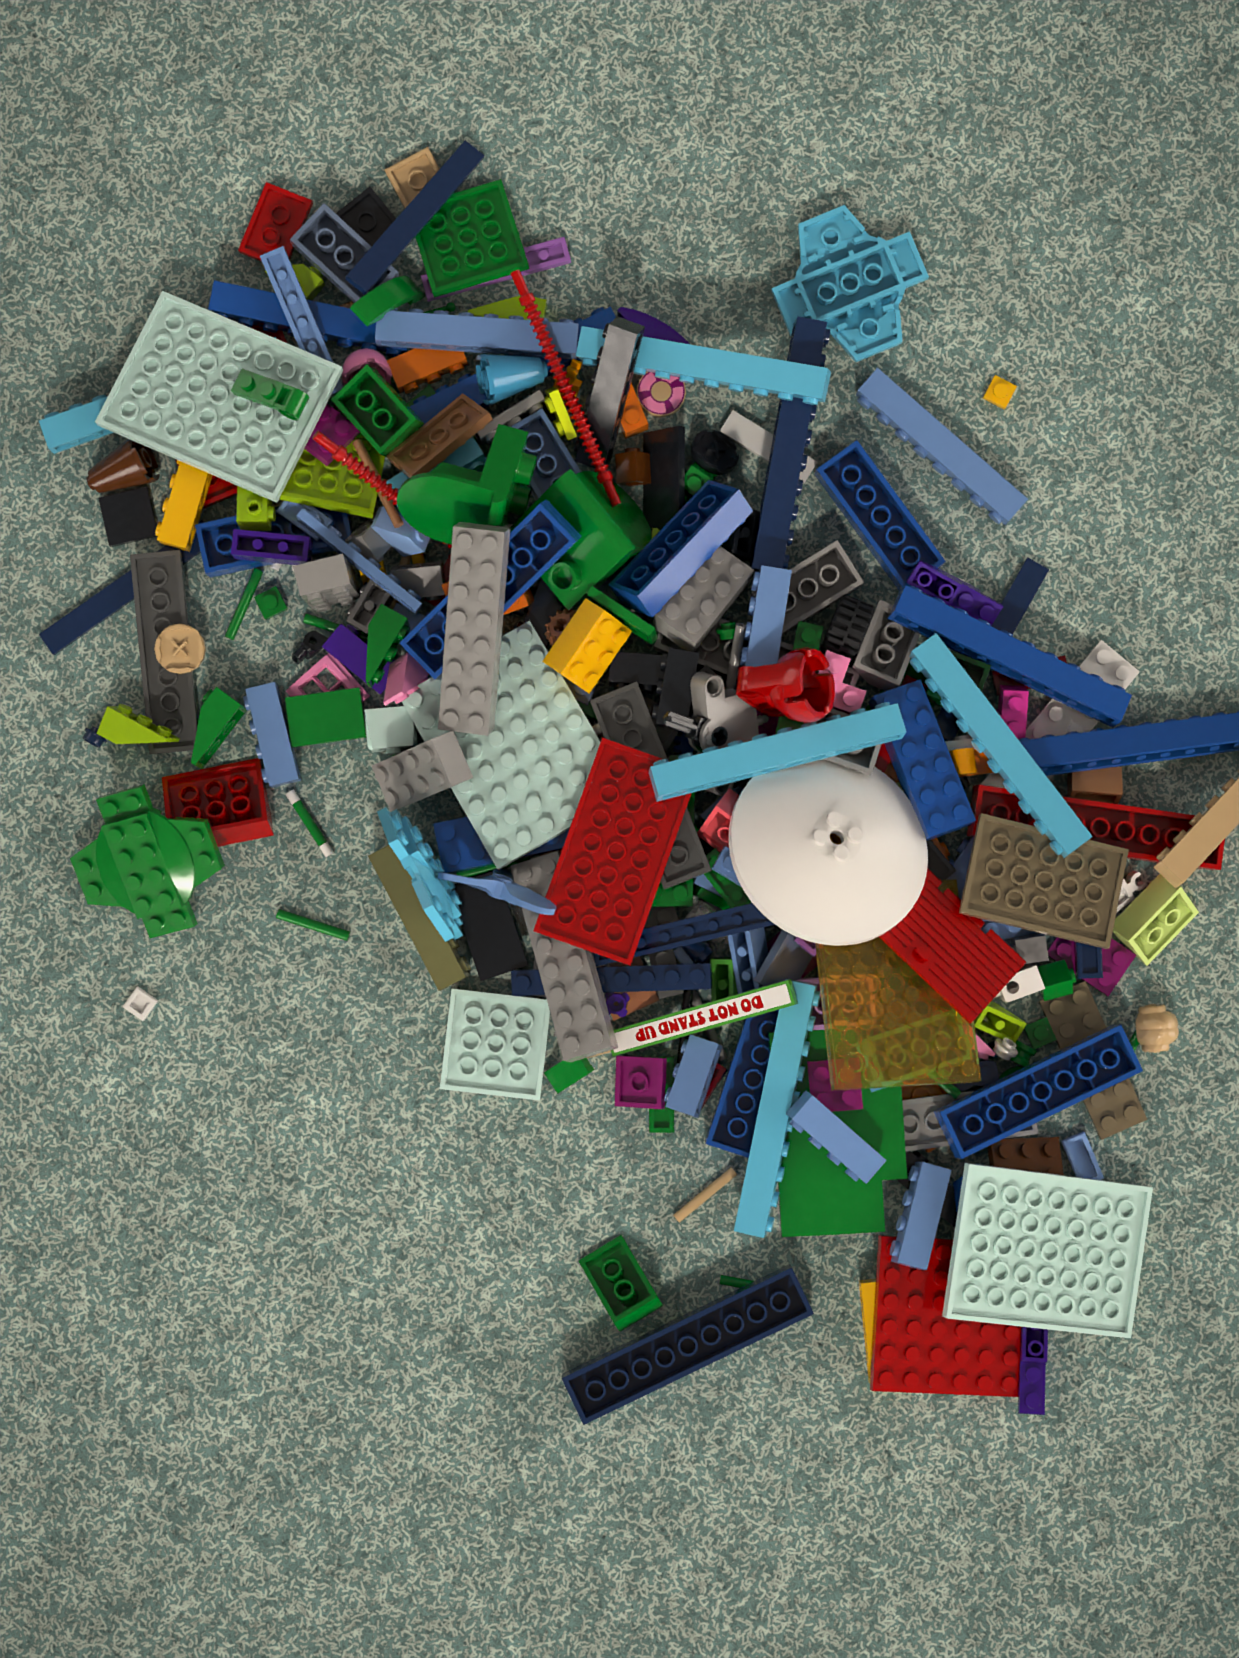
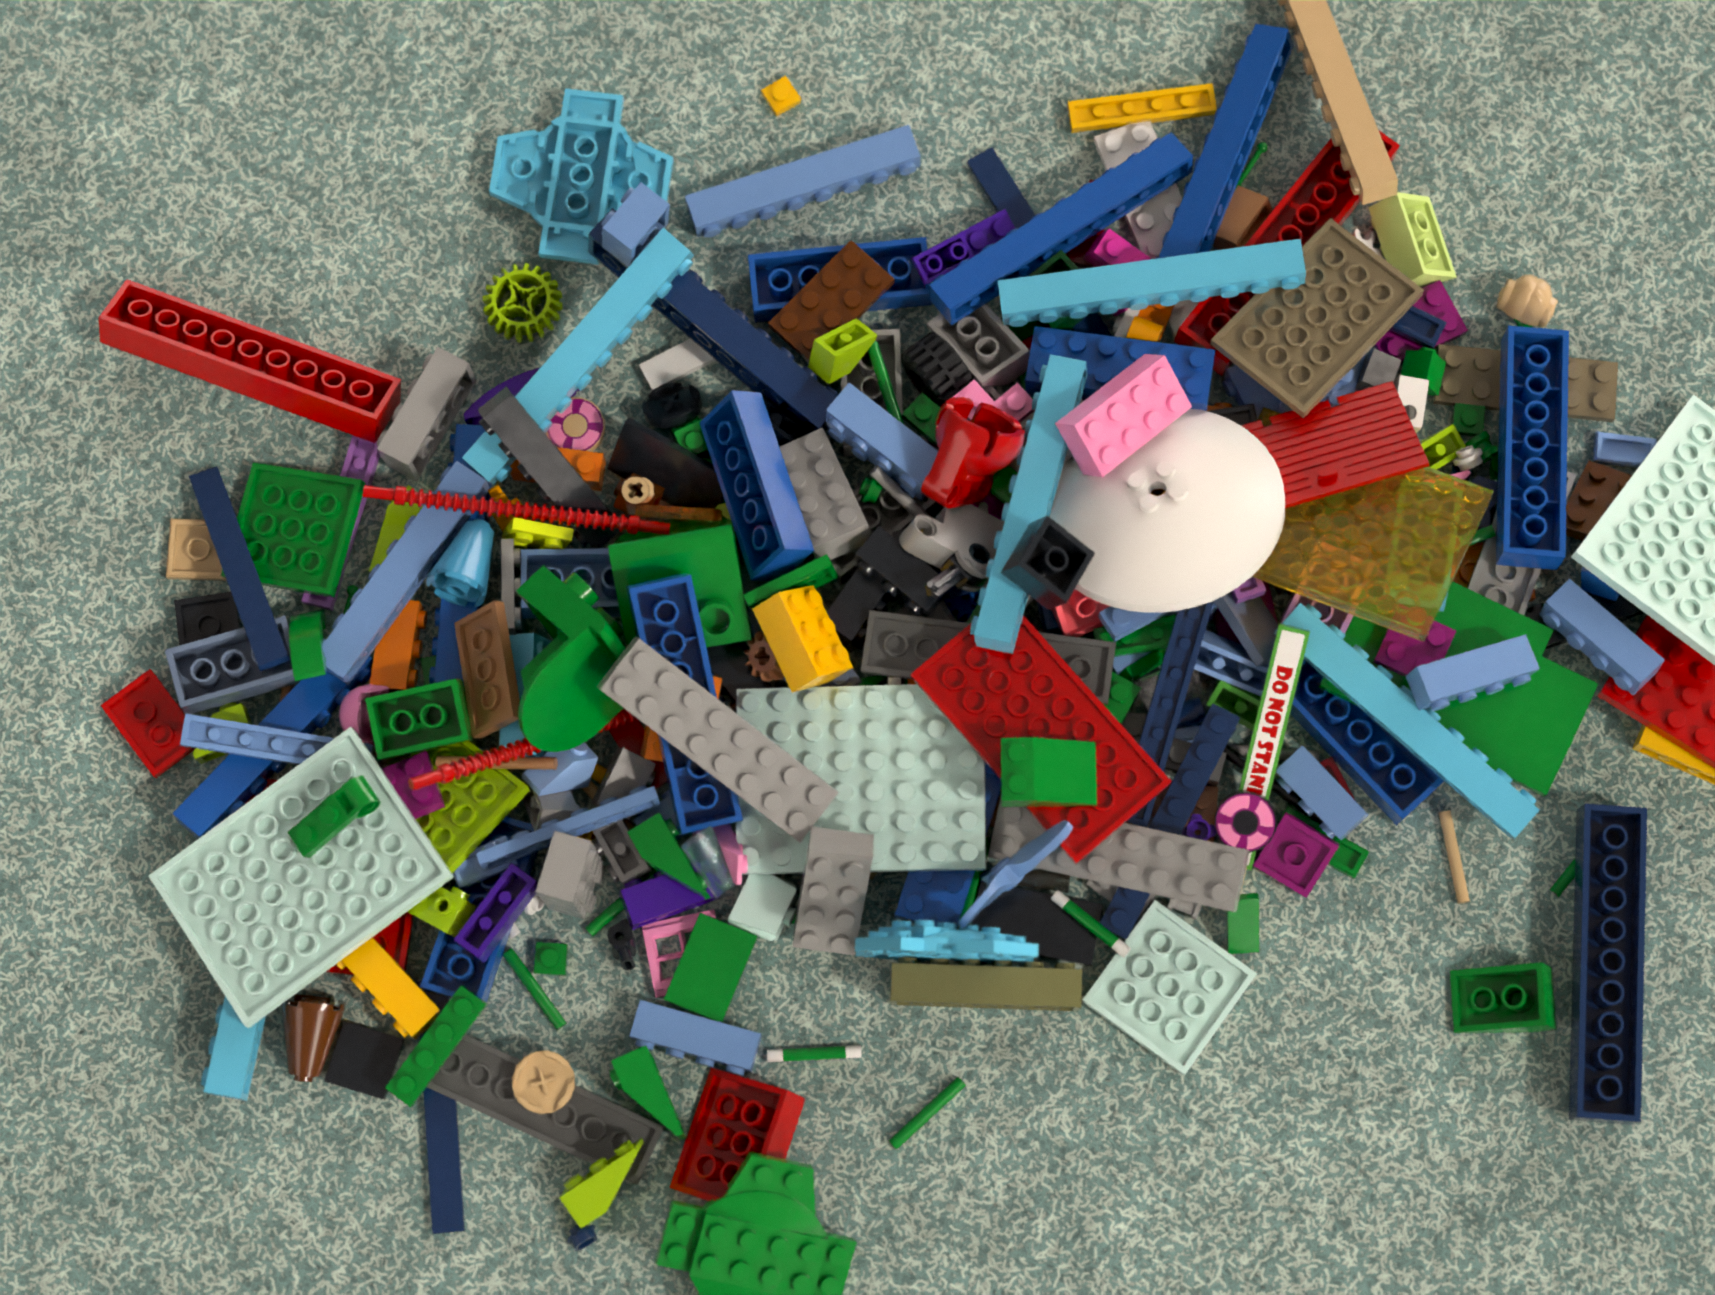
camera: 60 degrees left, 10 degrees down
none -> red brick [98,279,401,443]
none -> light grey brick [377,347,476,482]
none -> green plate [385,985,488,1107]
none -> lime gear [482,263,563,343]
none -> medium blue brick [601,182,670,267]
none -> tan bush [622,477,655,504]
none -> clear orange tile [635,504,722,521]
none -> clear light blue slope [681,826,734,898]
none -> reddish brown plate [768,240,895,363]
none -> lime slope [808,318,877,384]
none -> green piece [868,341,904,424]
none -> green slope [1000,737,1097,807]
none -> black brick [1001,515,1095,610]
none -> green bar [1051,890,1131,958]
none -> bright pink brick [1055,354,1192,477]
none -> yellow plate [1067,83,1217,133]
none -> tile [1214,790,1277,853]
none -> green hinge [1235,142,1268,189]

